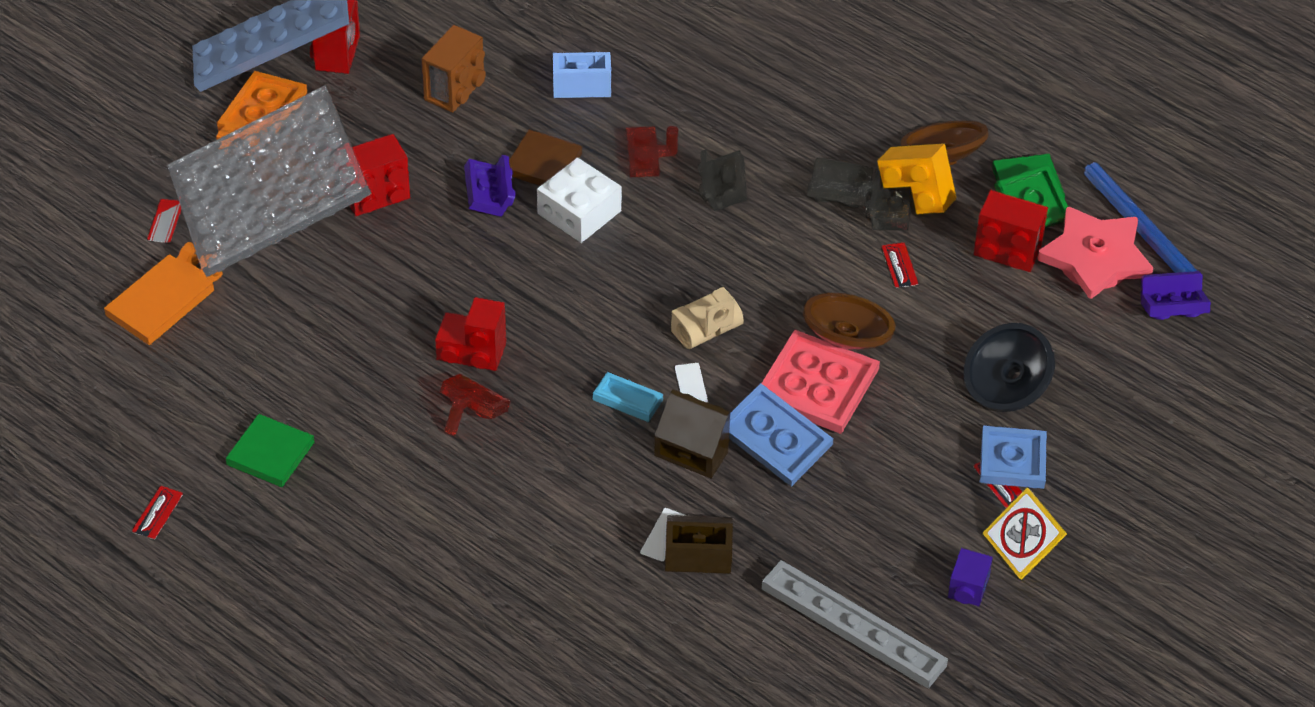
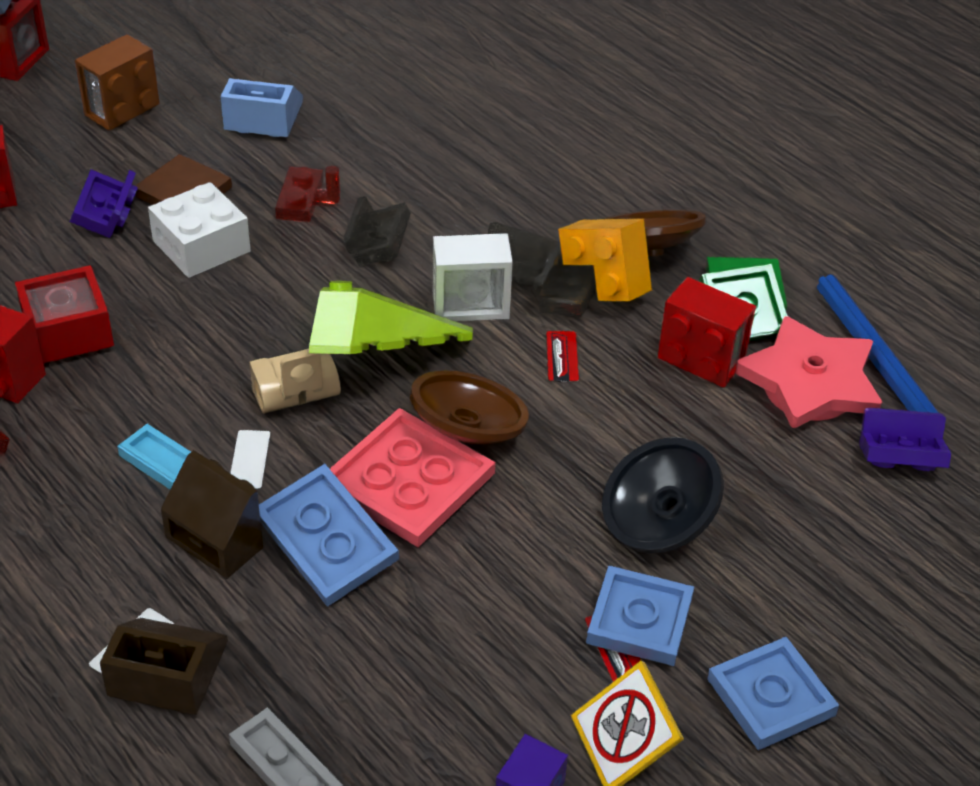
camera: 10 degrees right, 5 degrees down
none -> red piece [15,265,114,363]
none -> lime slope [309,281,473,354]
none -> white piece [433,233,513,321]
none -> medium blue plate [707,637,839,750]

